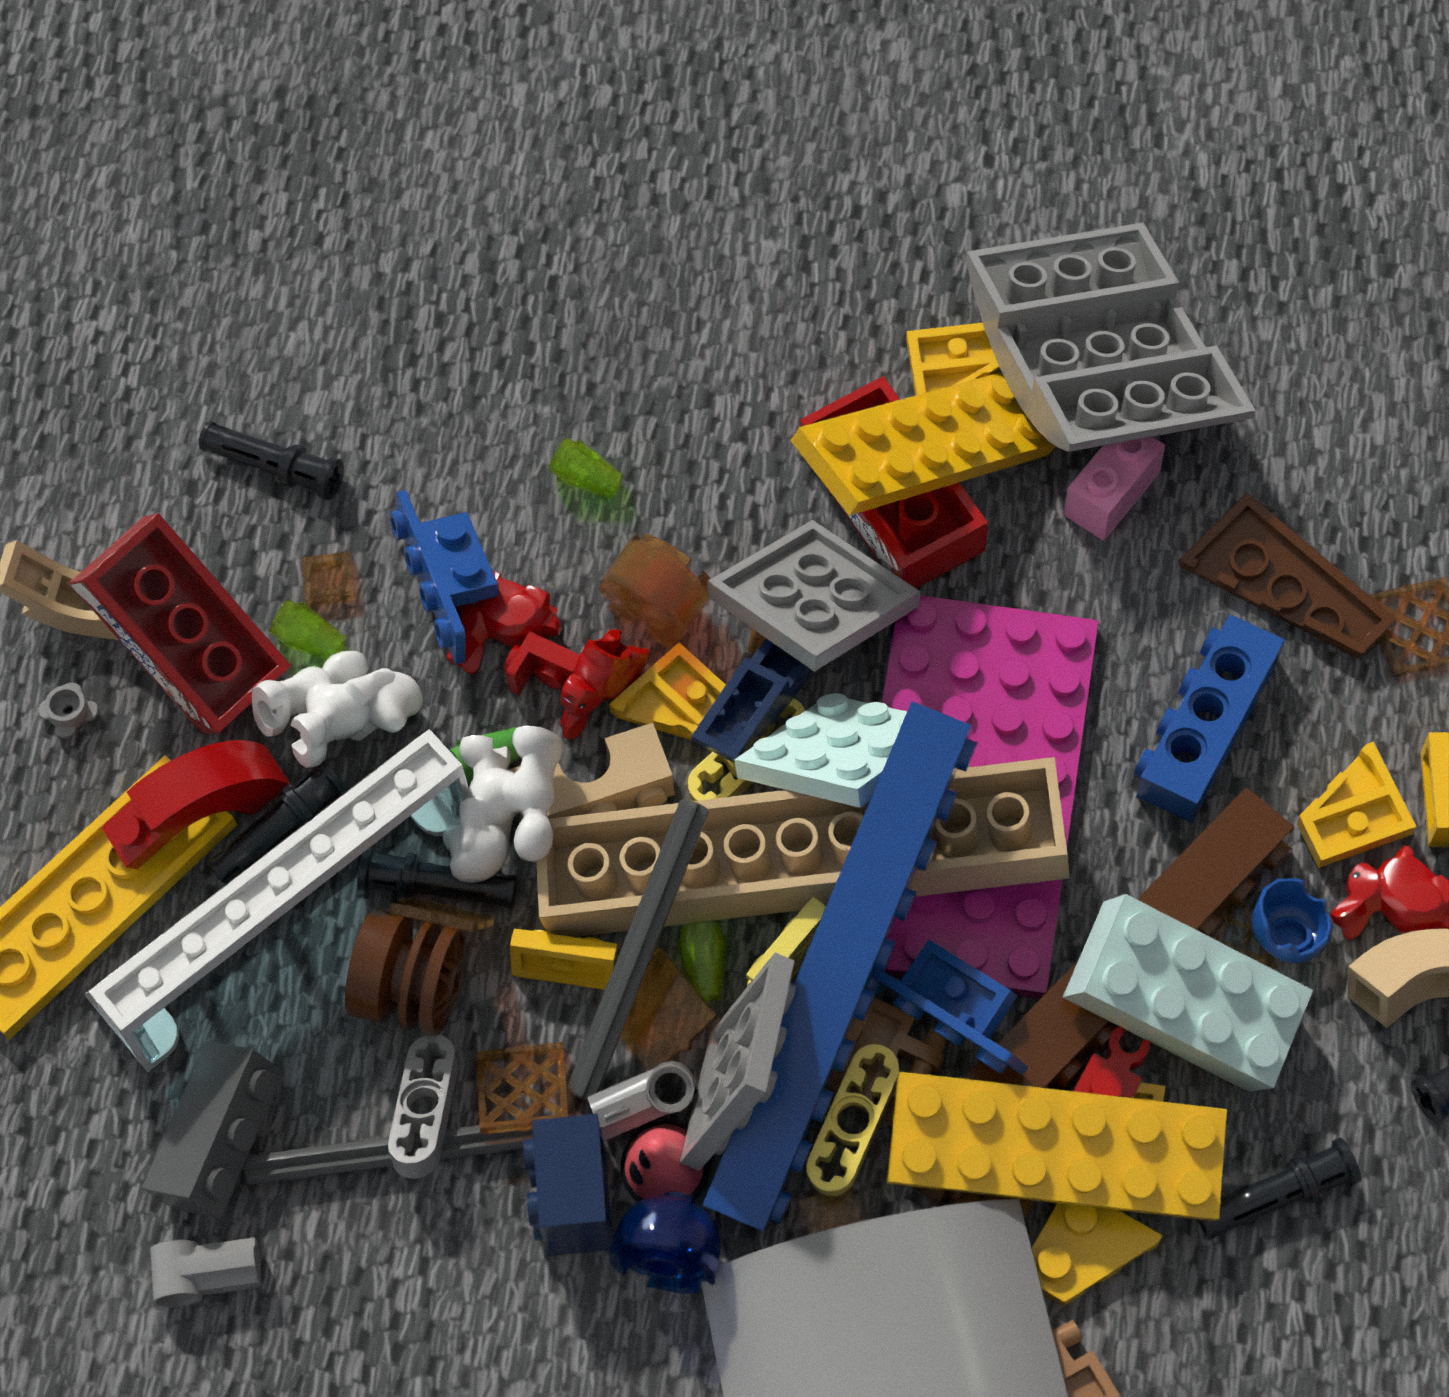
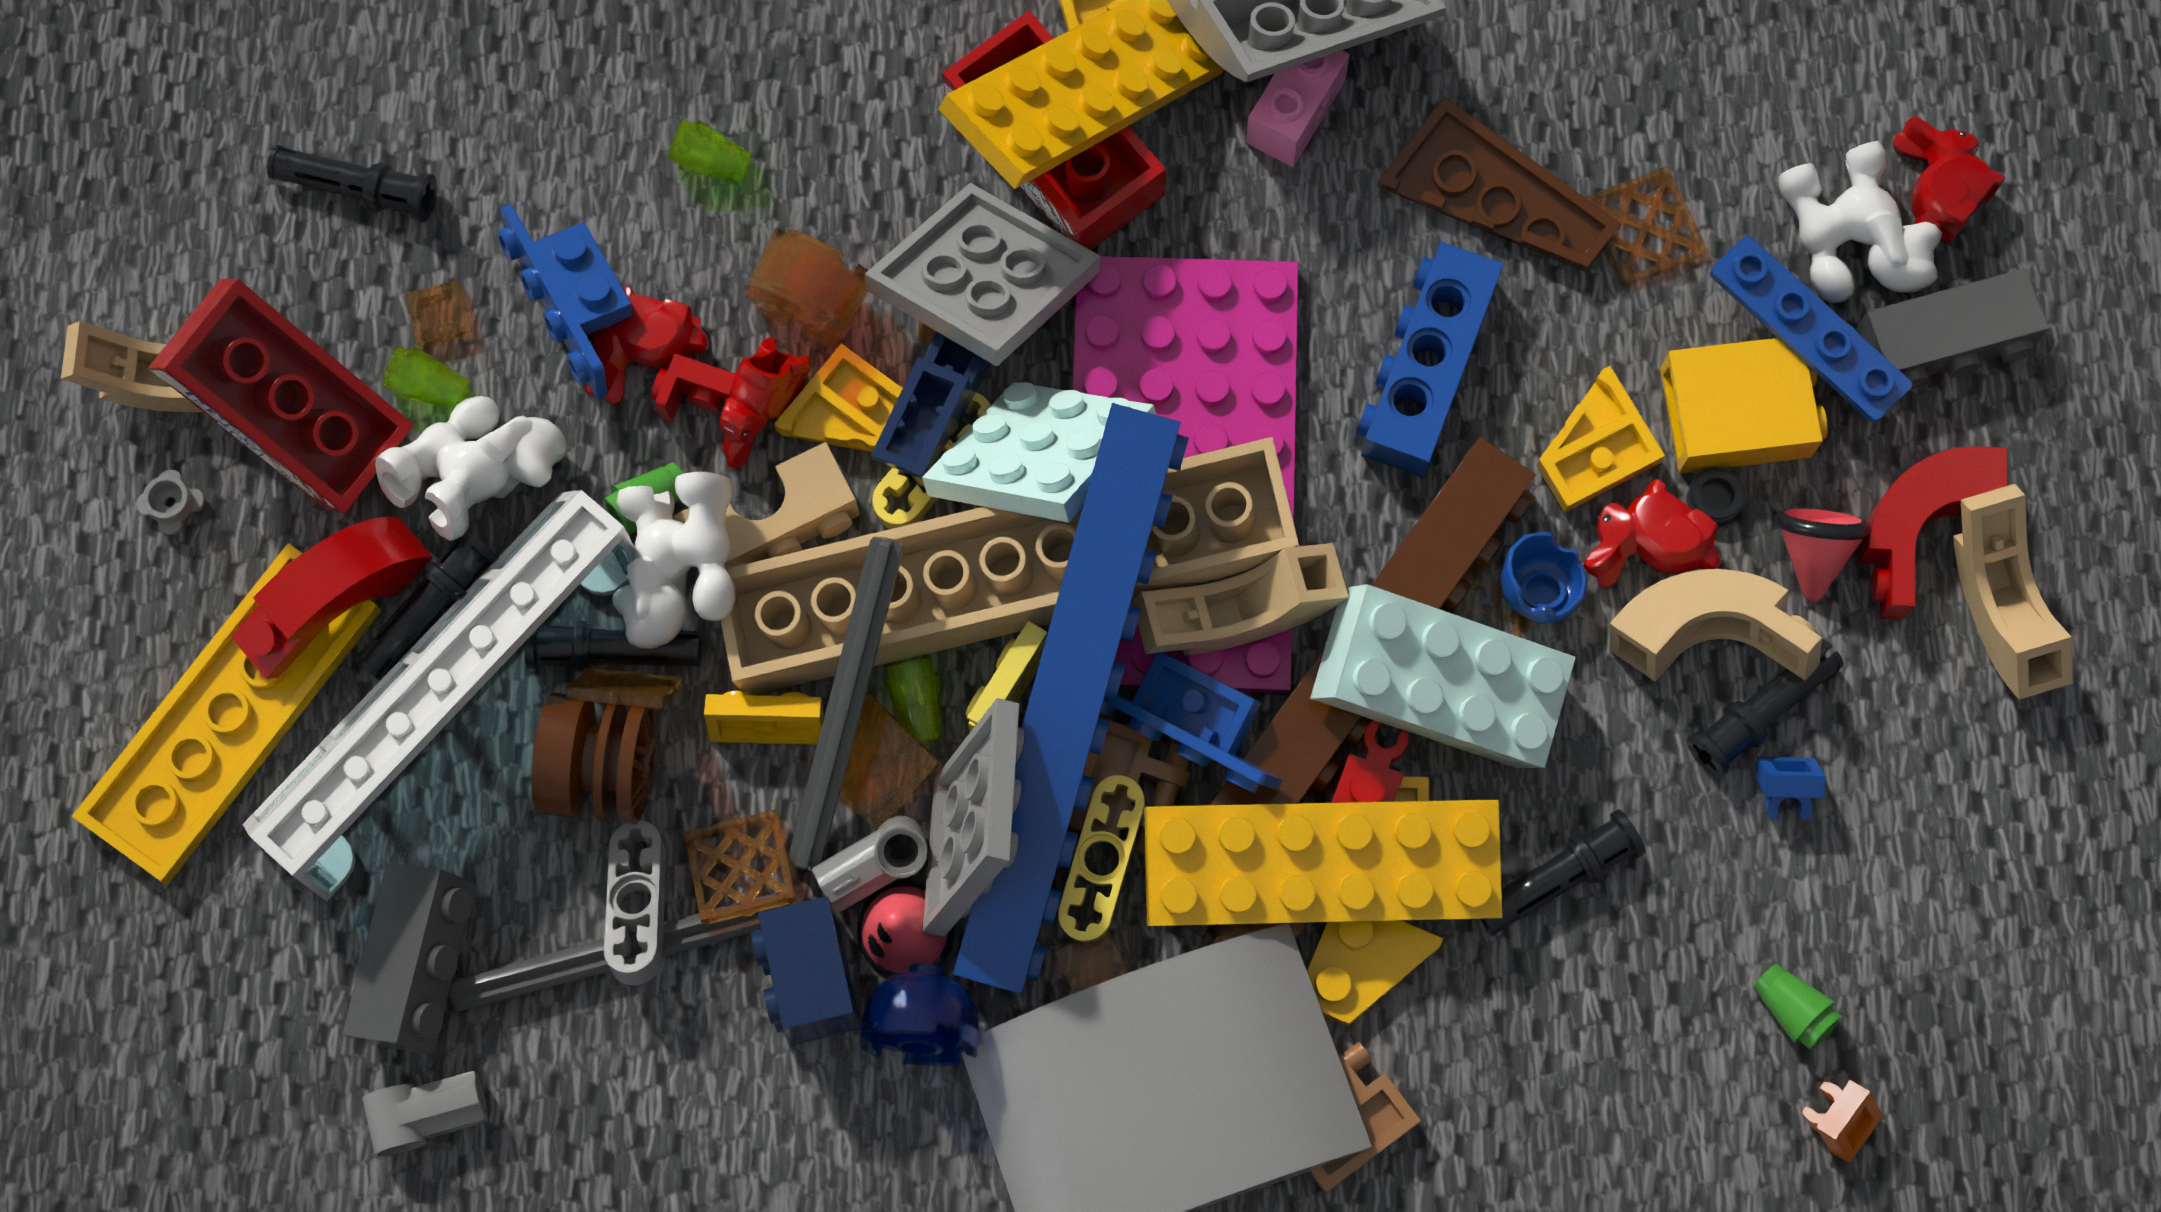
camera: 10 degrees left, 10 degrees up
none -> tan arch [1132,543,1349,656]

